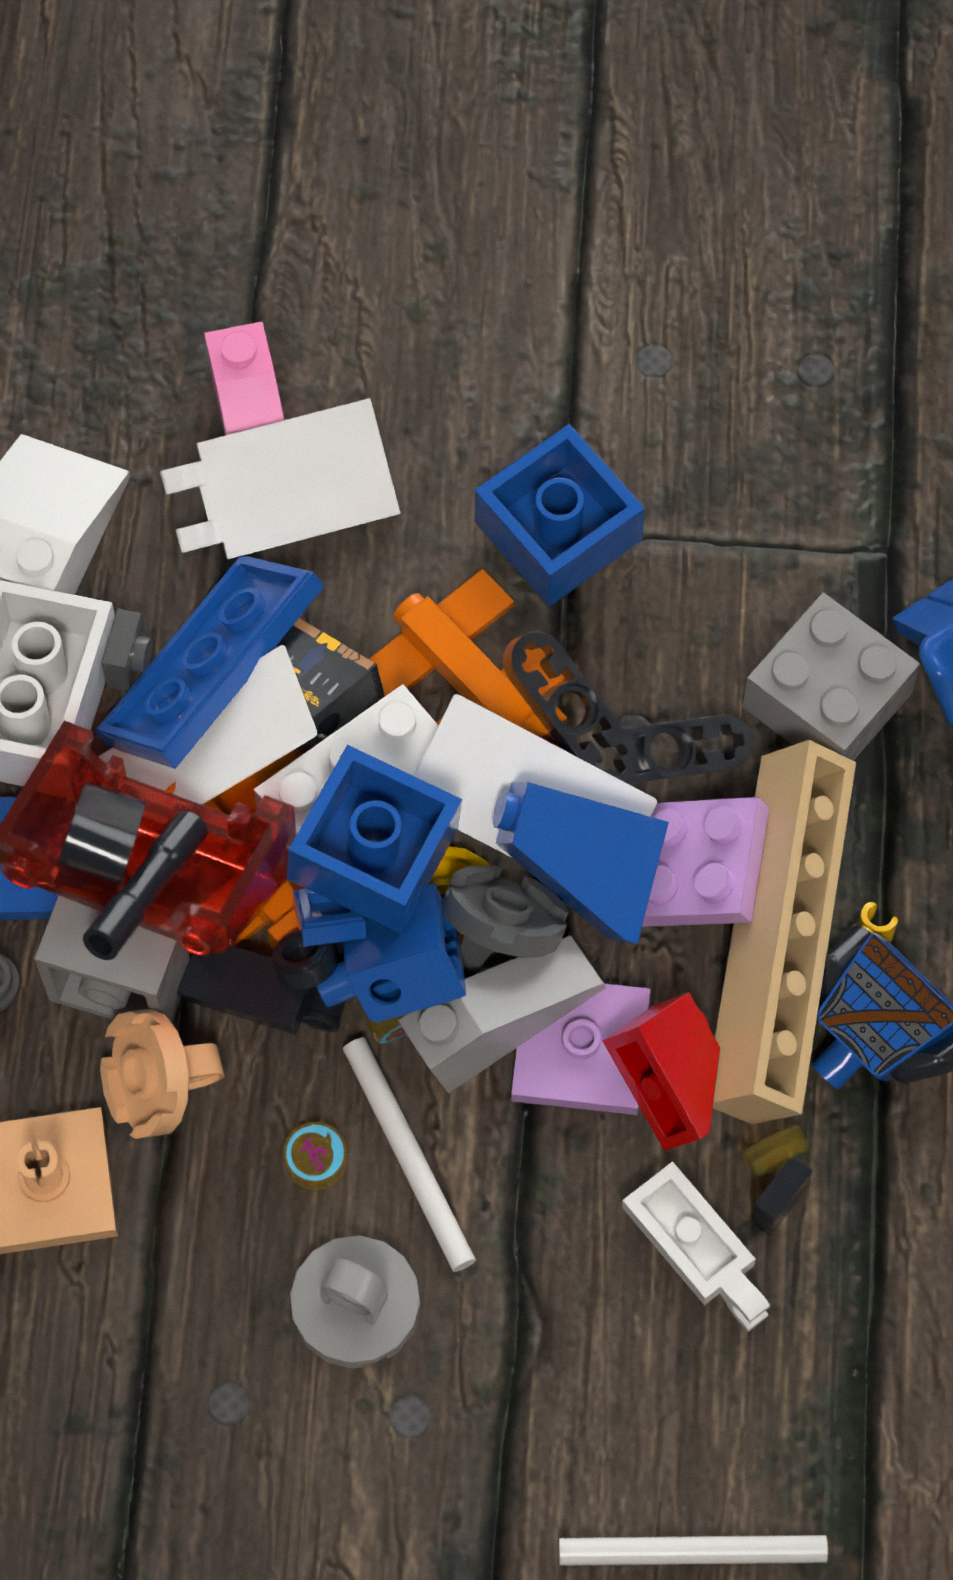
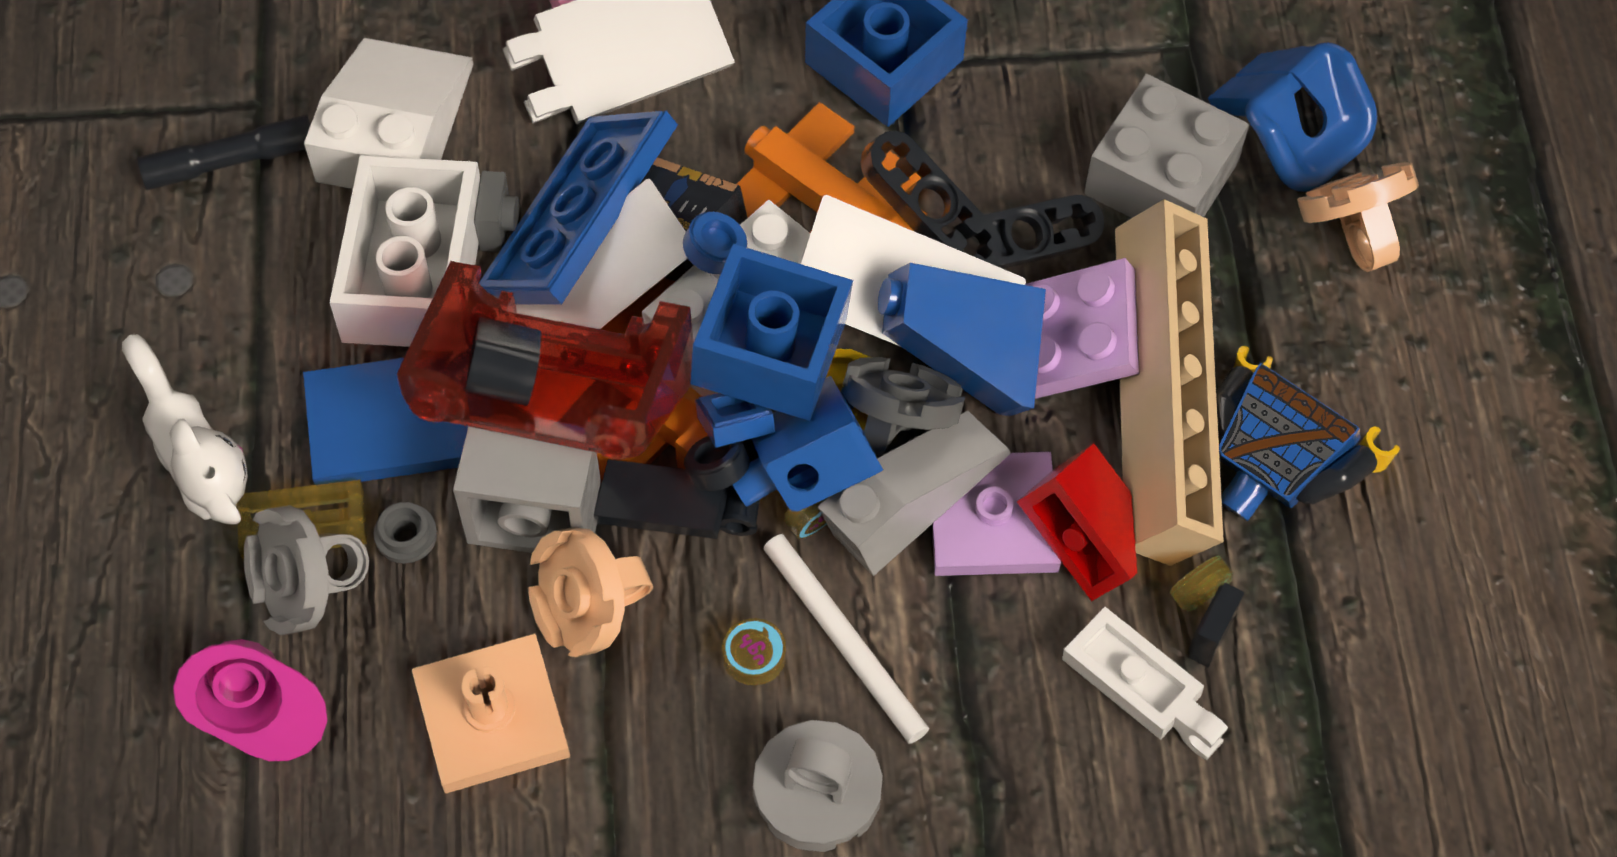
camera: 10 degrees left, 5 degrees down
black piece [83,811,208,960] -> none
none -> blue tile [683,212,747,274]

